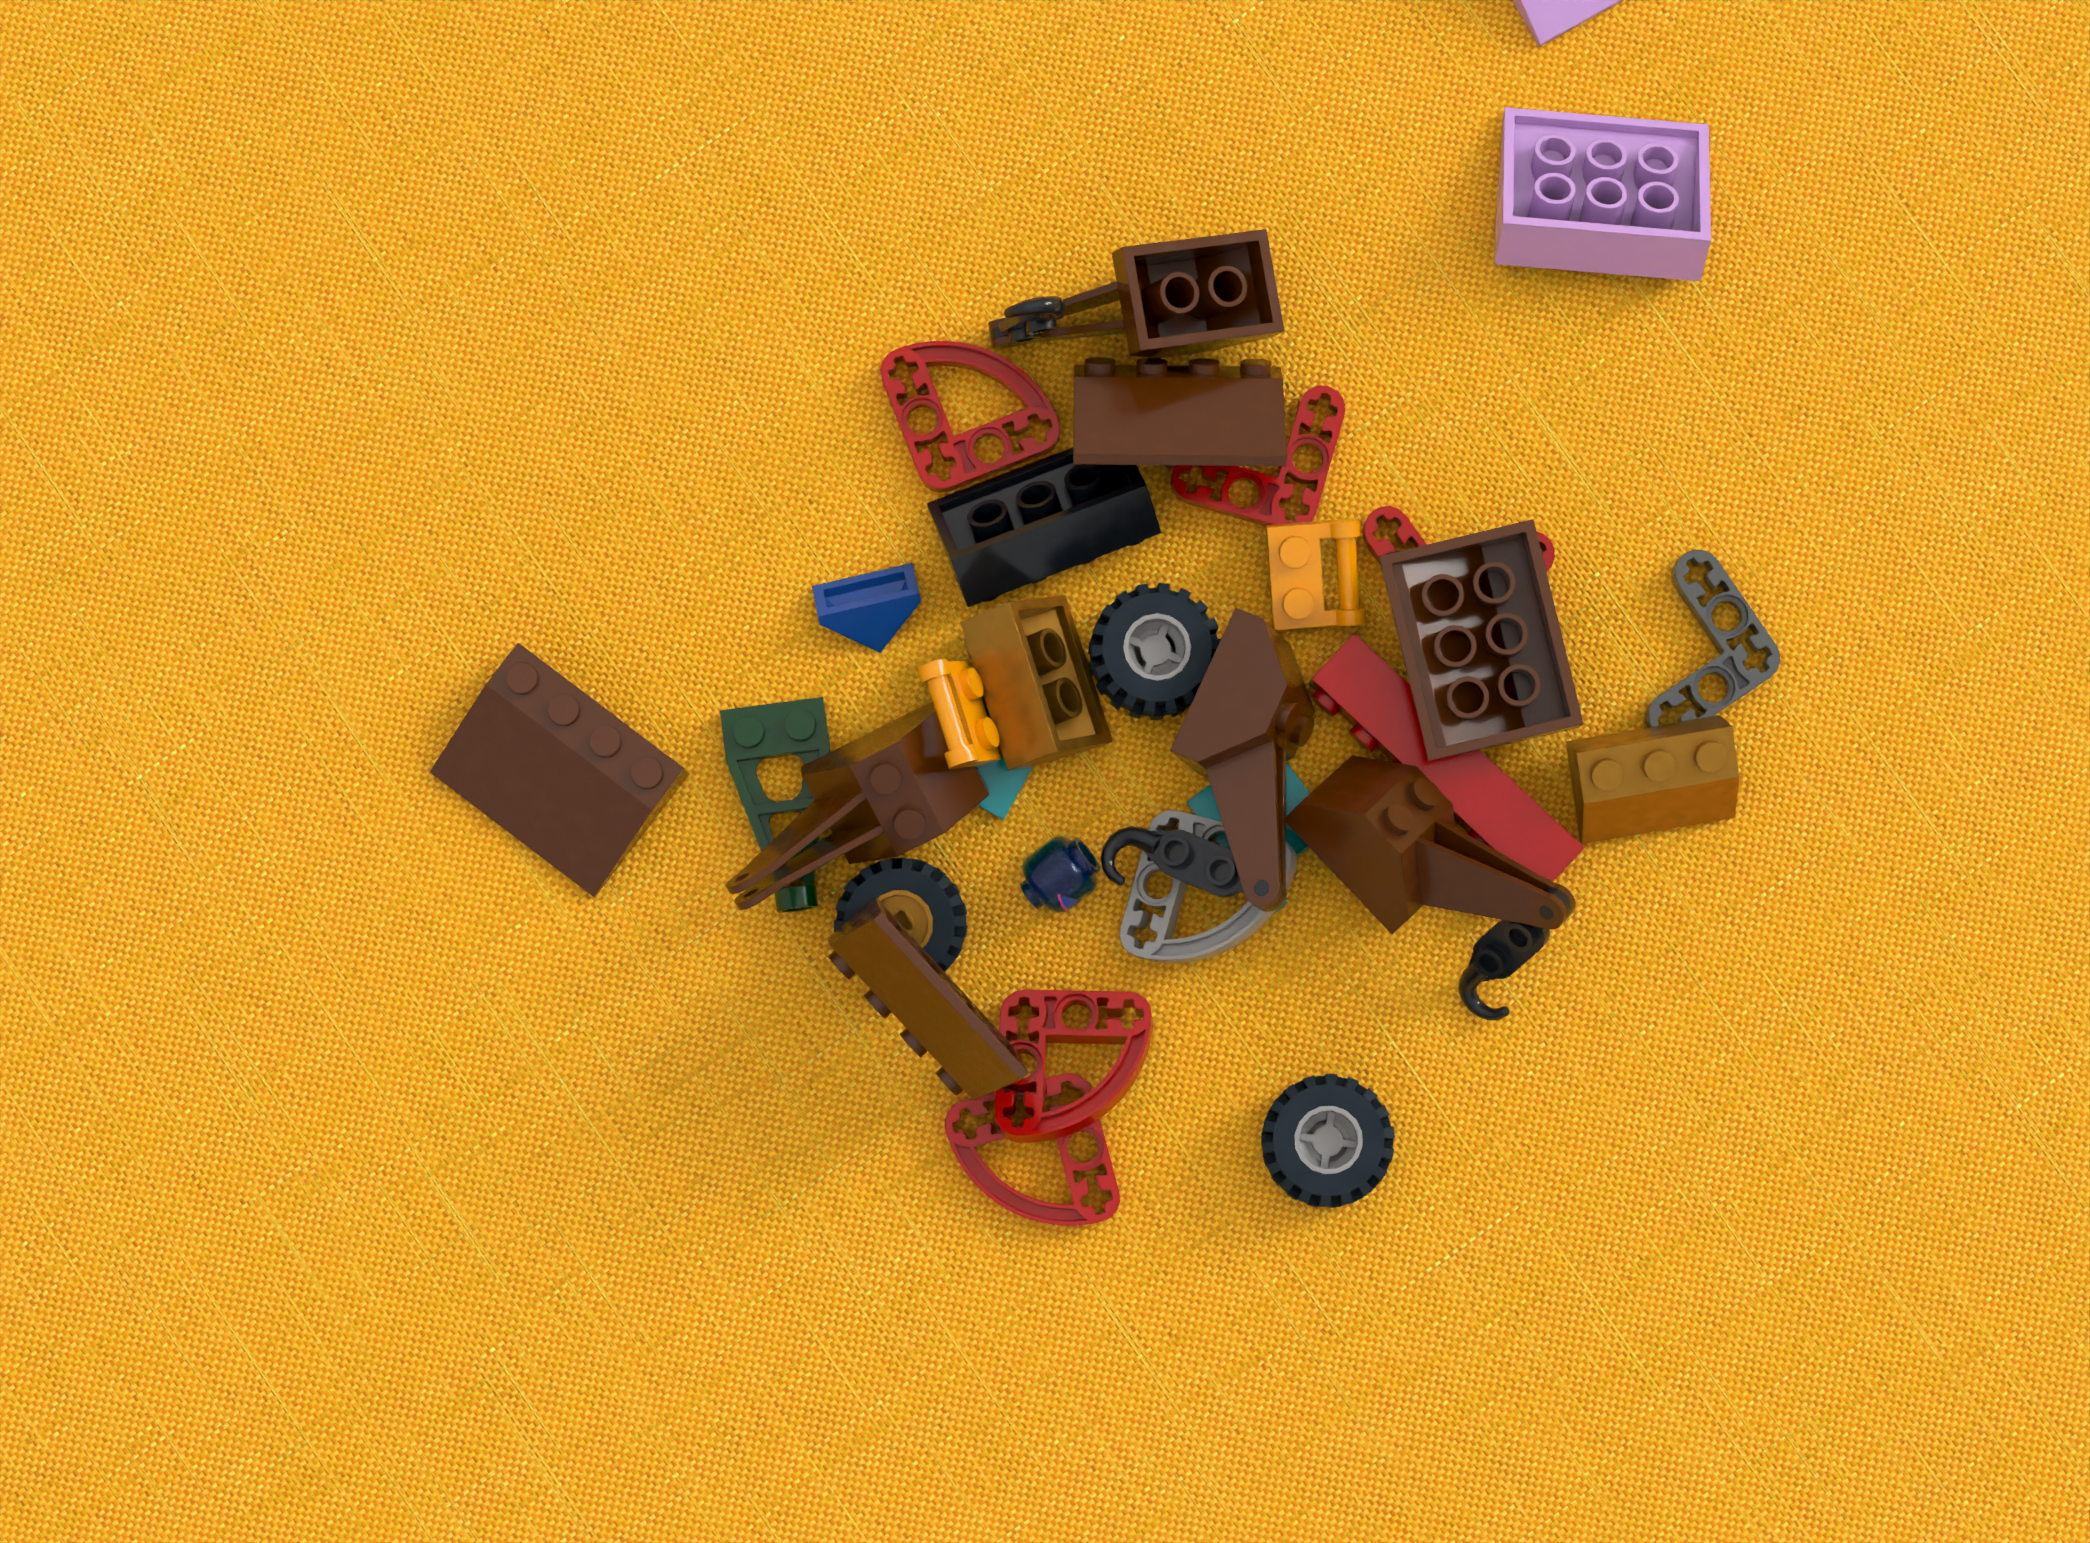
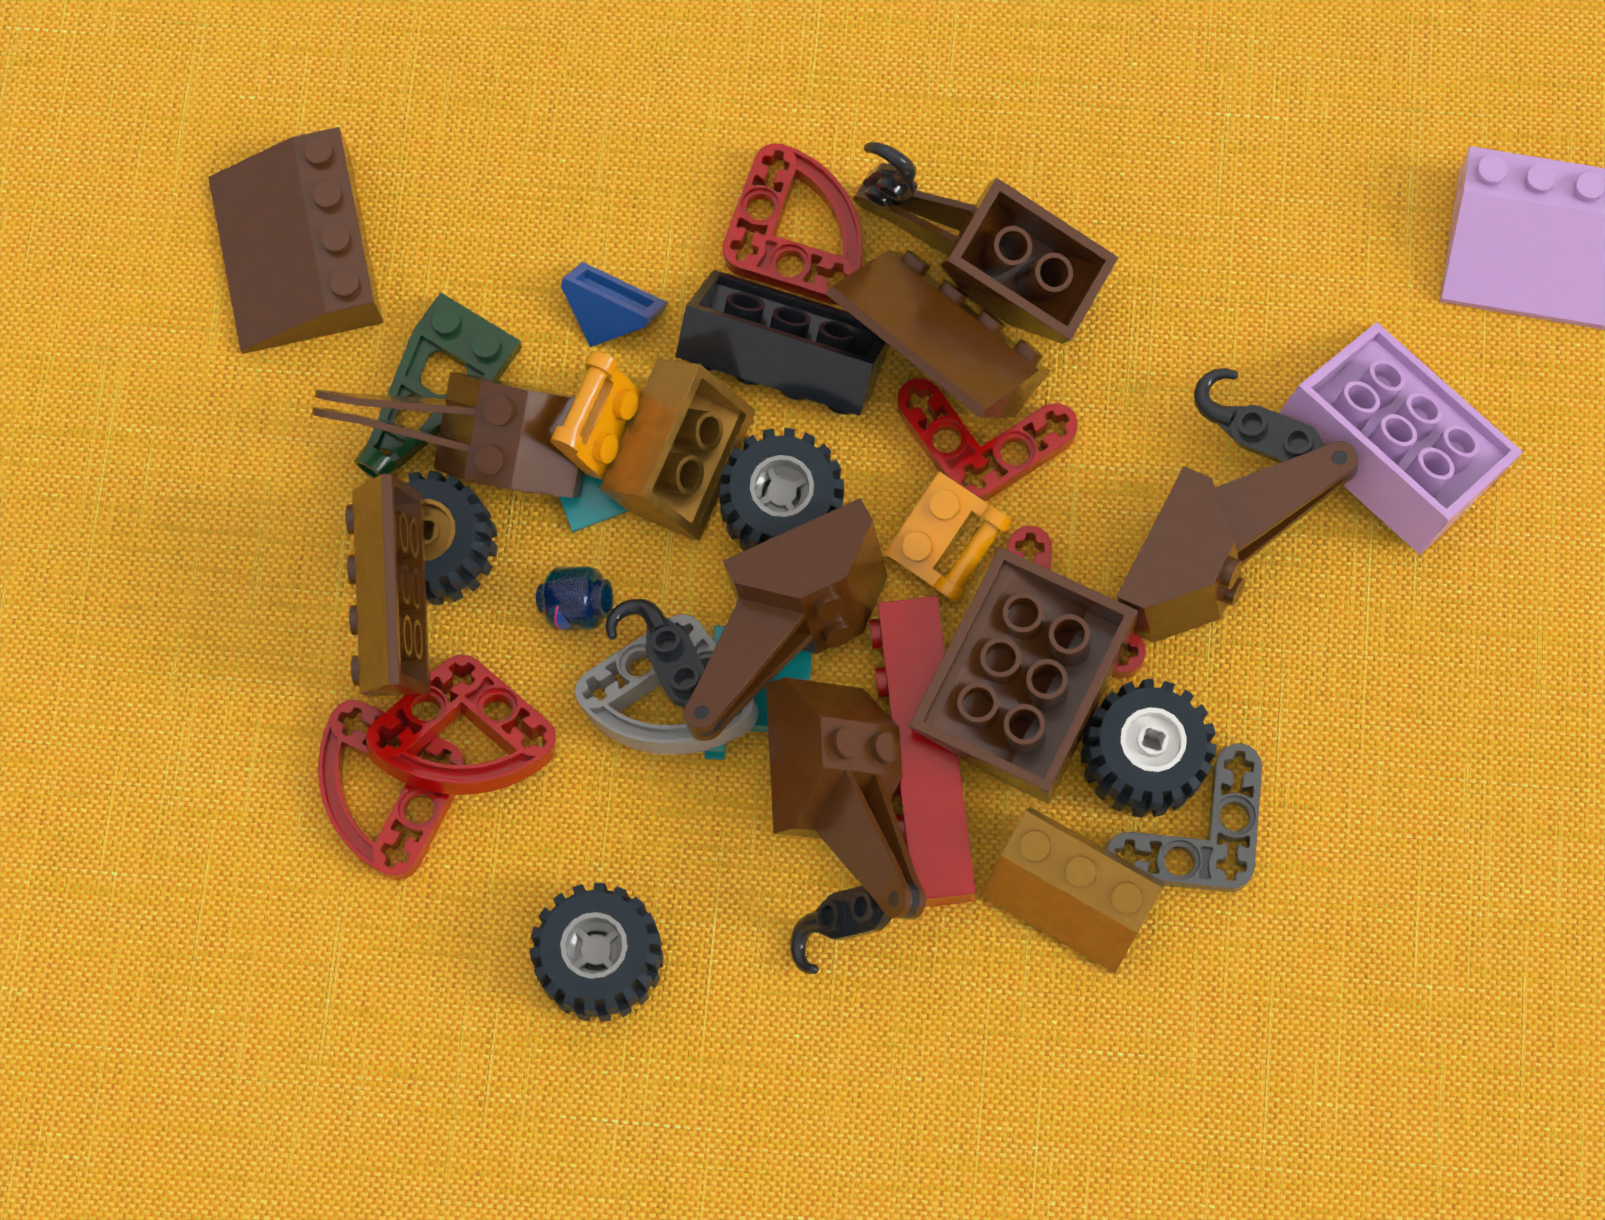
camera: 45 degrees right, 10 degrees down
none -> black wheel [1081,679,1217,817]
none -> reddish brown slope [1117,368,1358,643]

